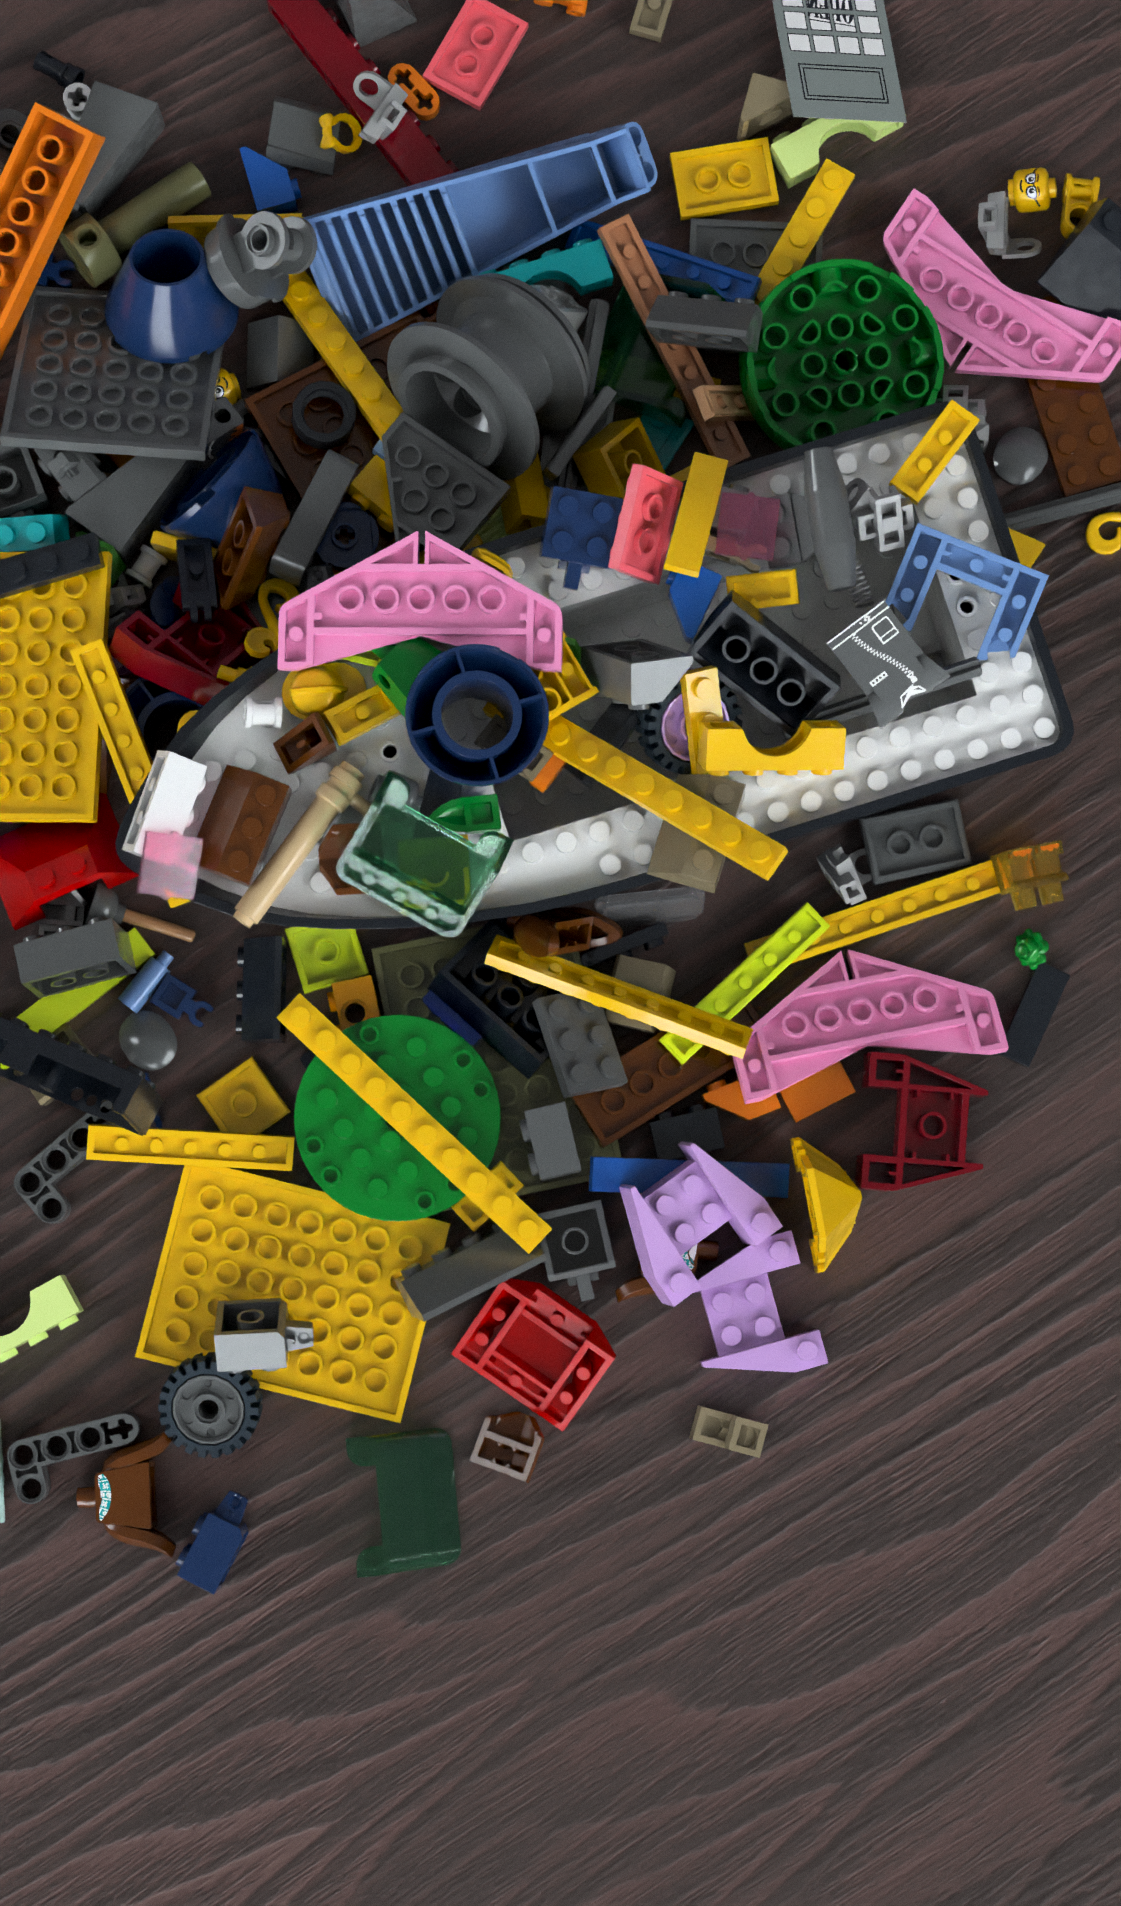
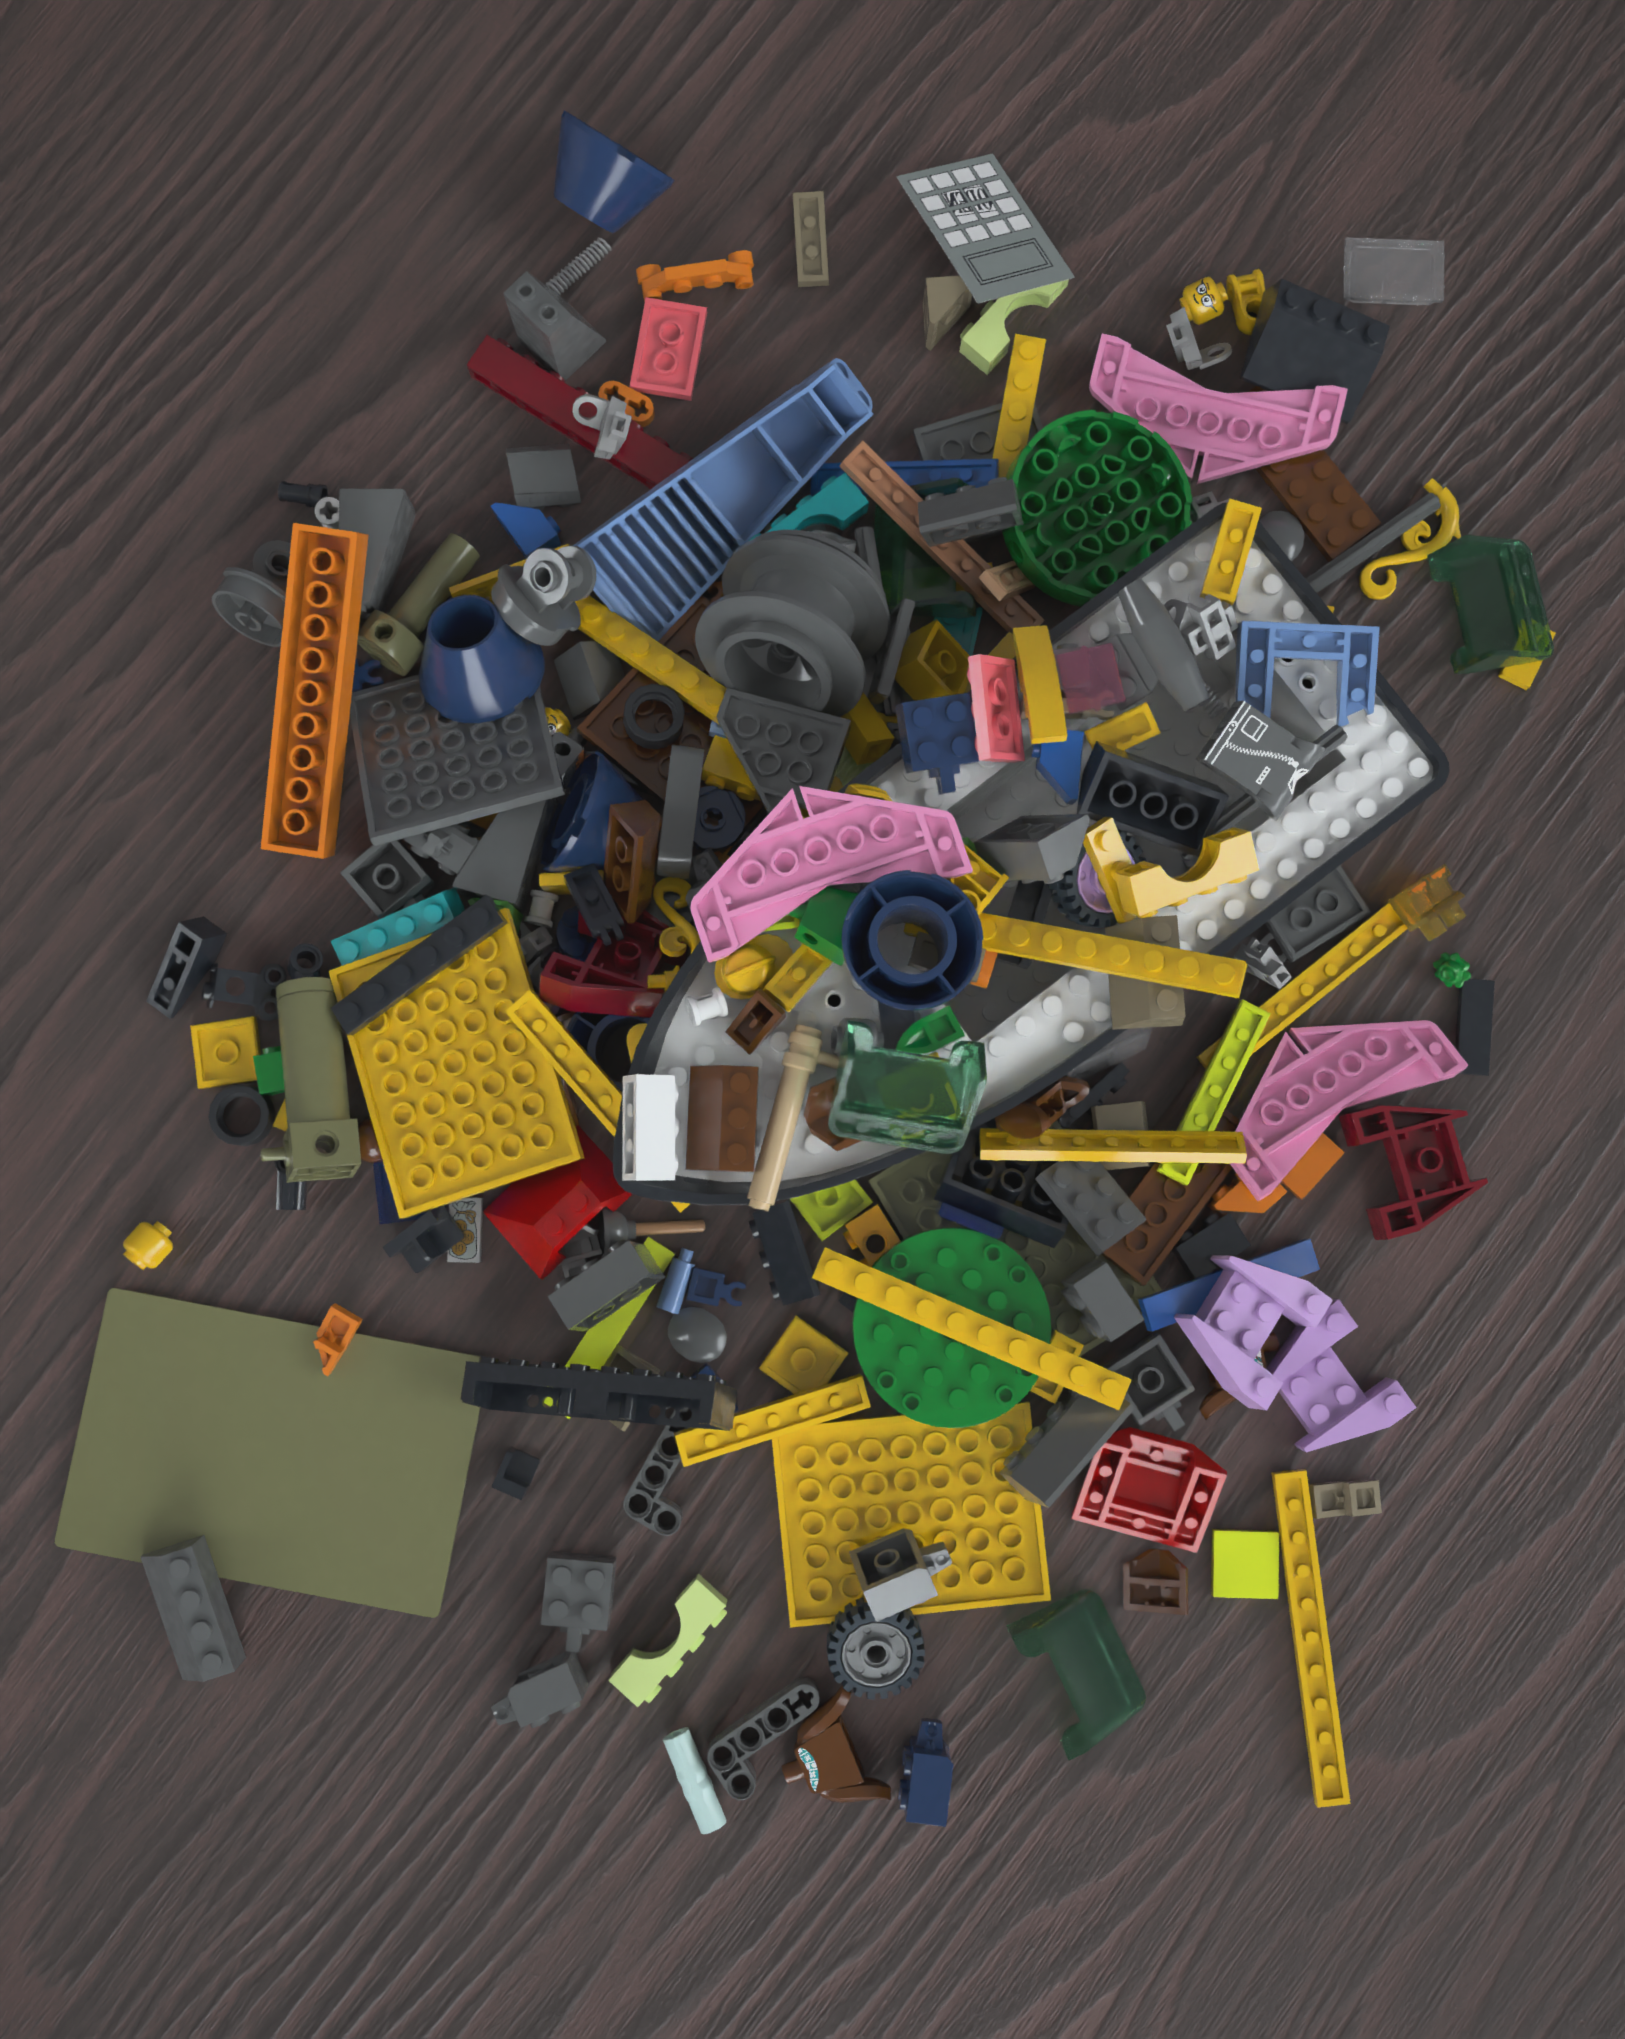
camera: 20 degrees left, 0 degrees up
clear pink piece [136,831,203,900] -> none
yellow piece [319,113,362,154] -> none
yellow plate [669,137,779,221] -> none
yellow wedge [790,1137,862,1273] -> none
none -> neon yellow tile [1211,1529,1279,1599]
none -> yellow plate [1271,1469,1351,1808]

